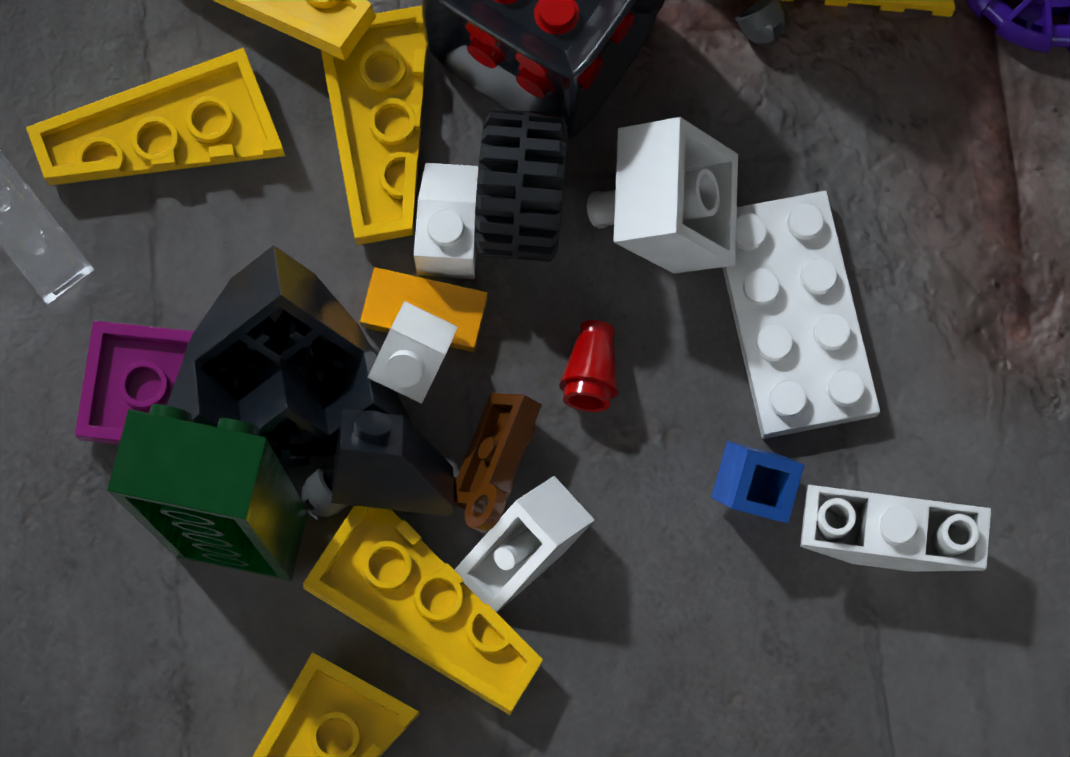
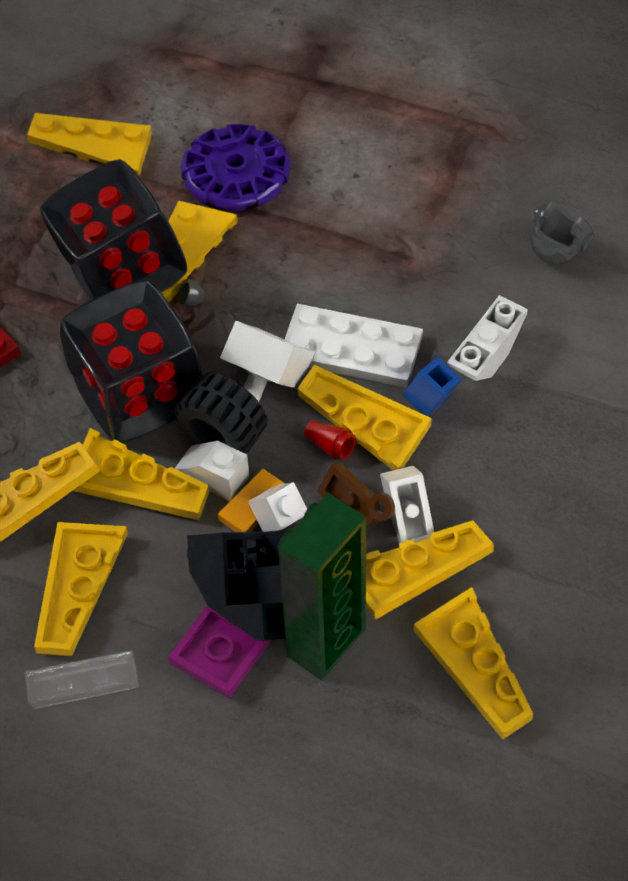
camera: 60 degrees left, 20 degrees down
none -> yellow wing [297,365,432,470]

